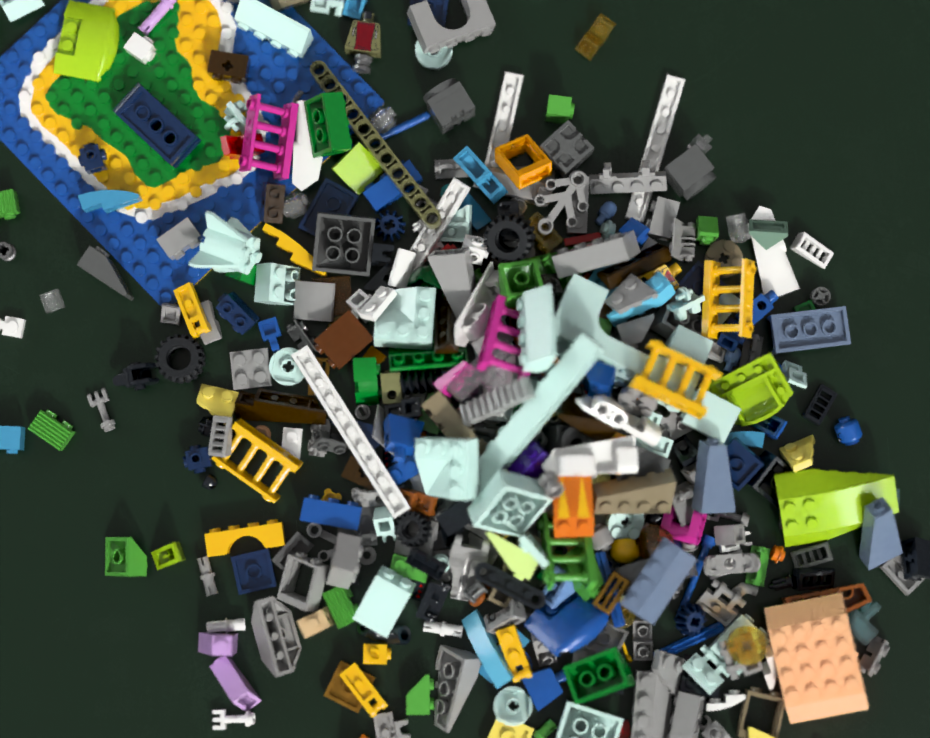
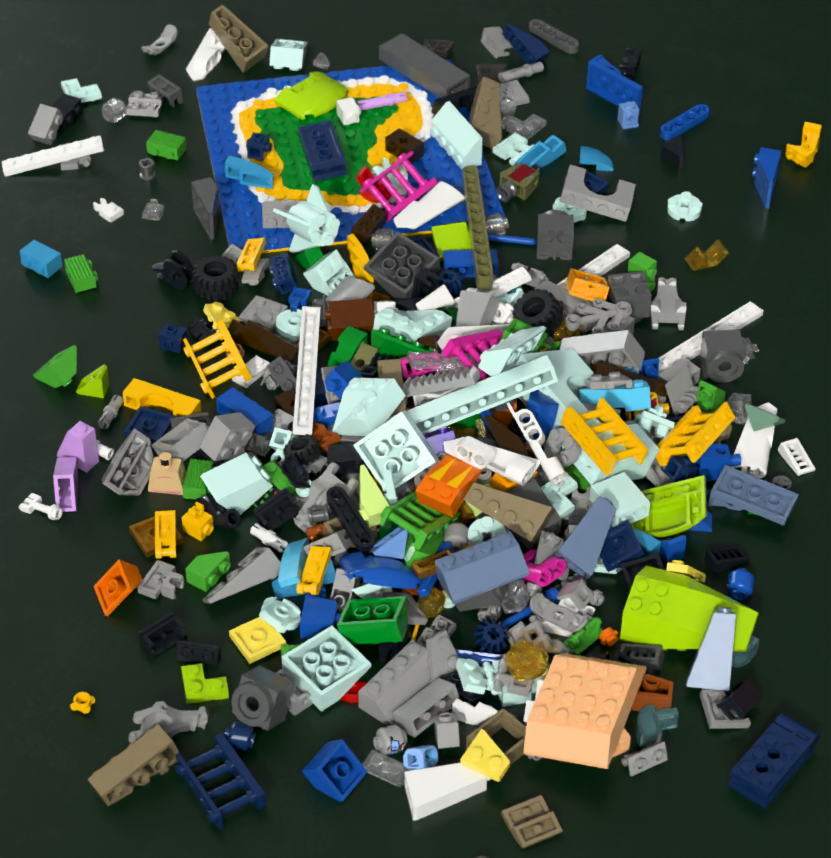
camera: 35 degrees right, 40 degrees down
light grey hinge [87,388,116,432] -> none
black hinge [201,473,218,490] -> none
light grey slope [208,415,233,457] -> none
green slope [304,92,352,158] -> none
white plate [359,286,397,321] -> none
dark azure slope [453,146,508,204] -> none
light grey wheel [538,471,564,499] -> none
light grey hinge [589,160,667,194] -> none
light aqua slope [781,360,807,389] -> none
none -> light grey animal [650,277,686,331]

